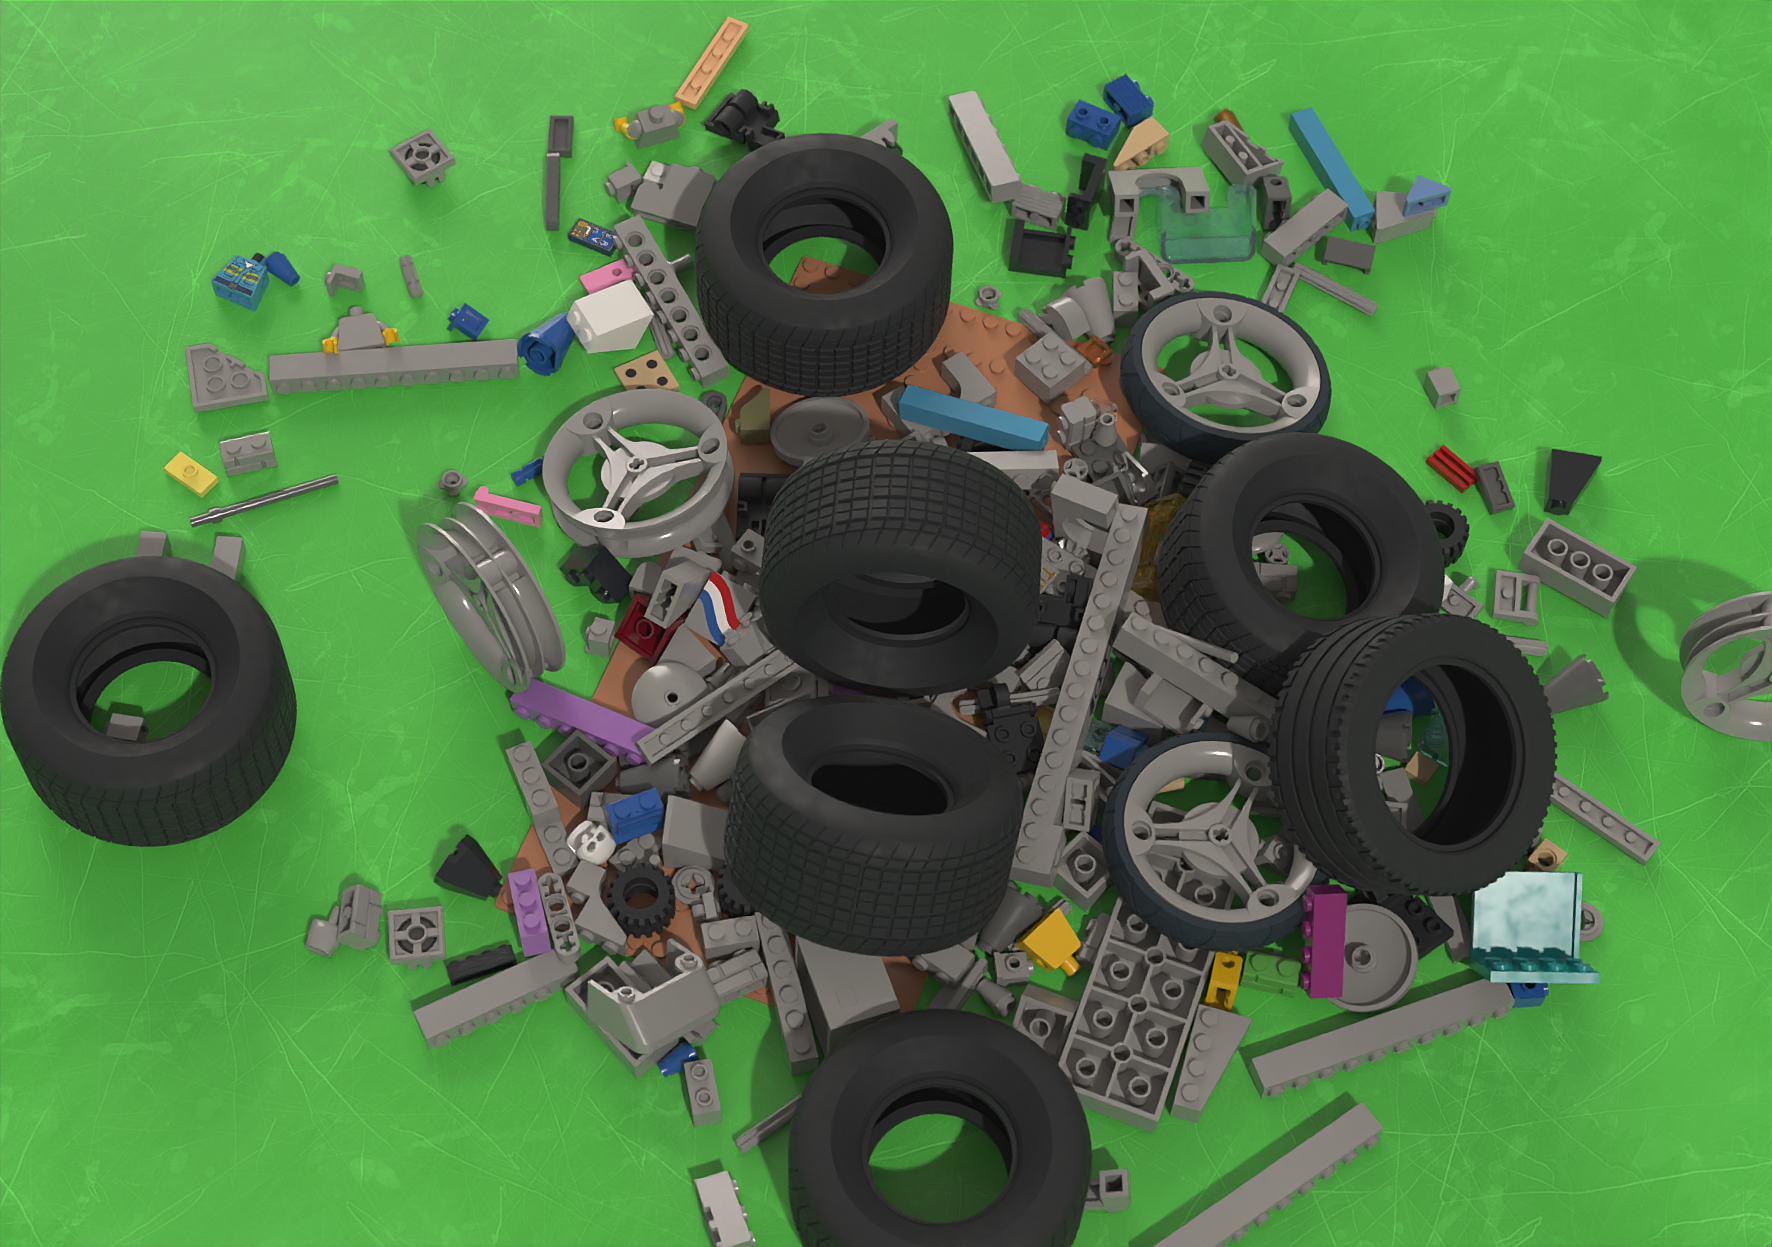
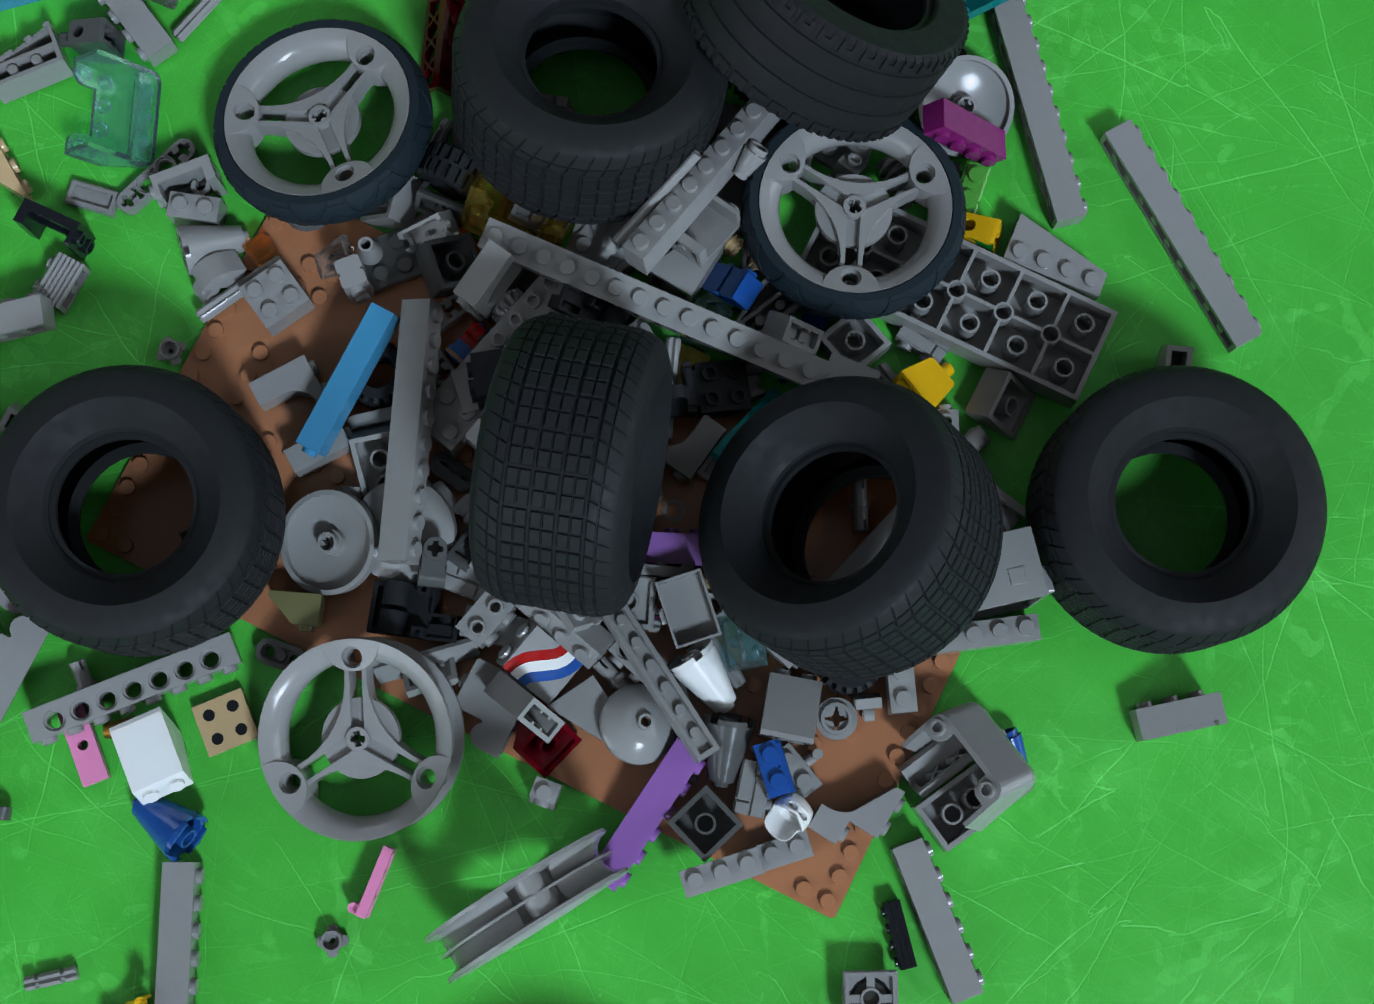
camera: 85 degrees left, 20 degrees up
black cone [433,834,503,901] -> none
blue bracket [447,303,489,341] -> none
medium lavender brick [508,868,551,957] -> none
blue axle [511,454,545,486] -> none
light grey beam [538,873,581,964] -> none
black brick [560,545,633,604] -> none
tile [568,218,616,257] -> none
black tyre [607,863,676,939] -> none
light grey axle [645,299,675,360] -> none
light grey brick [684,1058,722,1127] -> none
light grey brick [707,948,769,1007] -> none
light grey axle [735,1094,802,1153] -> none
black panel [1008,219,1076,278] -> none
light grey wheel [1063,458,1088,482] -> none
light grey arch [1107,167,1210,217] -> none
light grey plate [1261,264,1301,313] -> none

